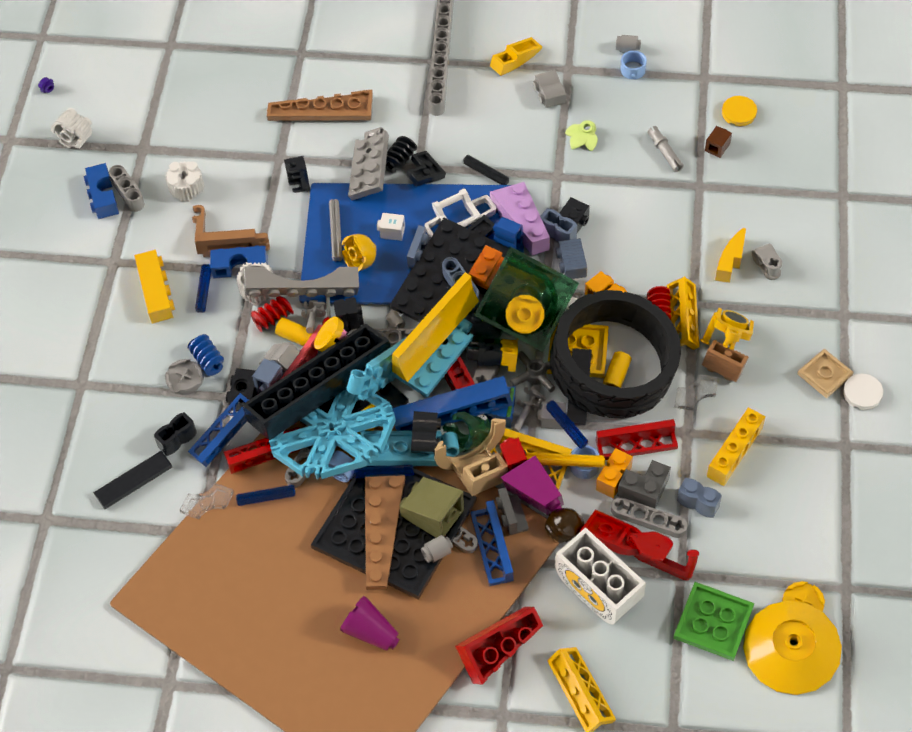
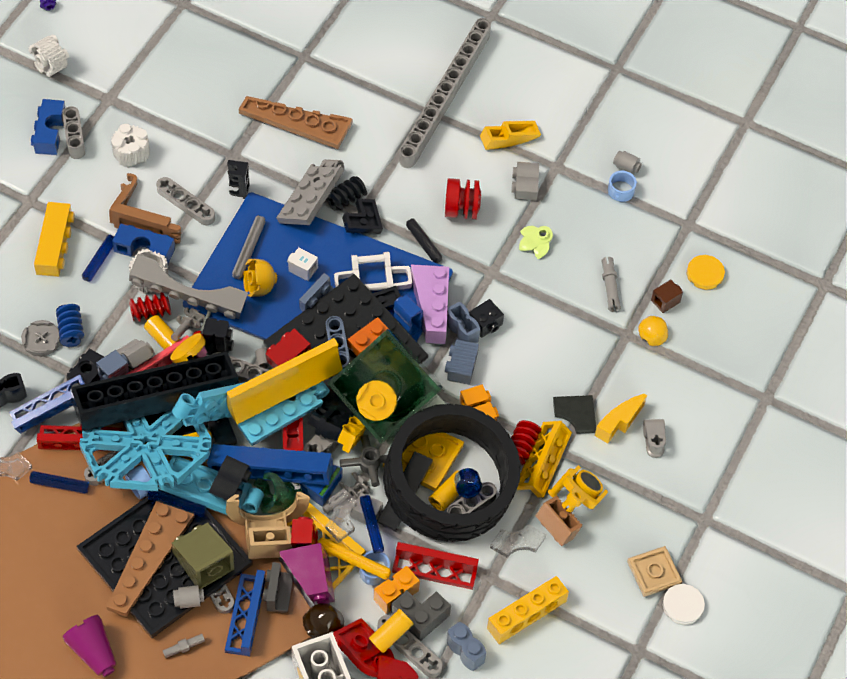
camera: 15 degrees right, 0 degrees up
none -> light grey beam [156,177,215,225]
none -> light grey bar [162,634,205,658]
none -> red brick [265,328,311,368]
none -> clear tile [325,488,357,543]
none -> yellow pin [369,609,414,653]
none -> red wheel [445,178,481,219]
none -> light grey beam [447,482,497,514]
none -> clear blue head [454,468,482,498]
none -> pearl dark grey tile [553,395,596,434]
none -> yellow hair [638,316,668,346]

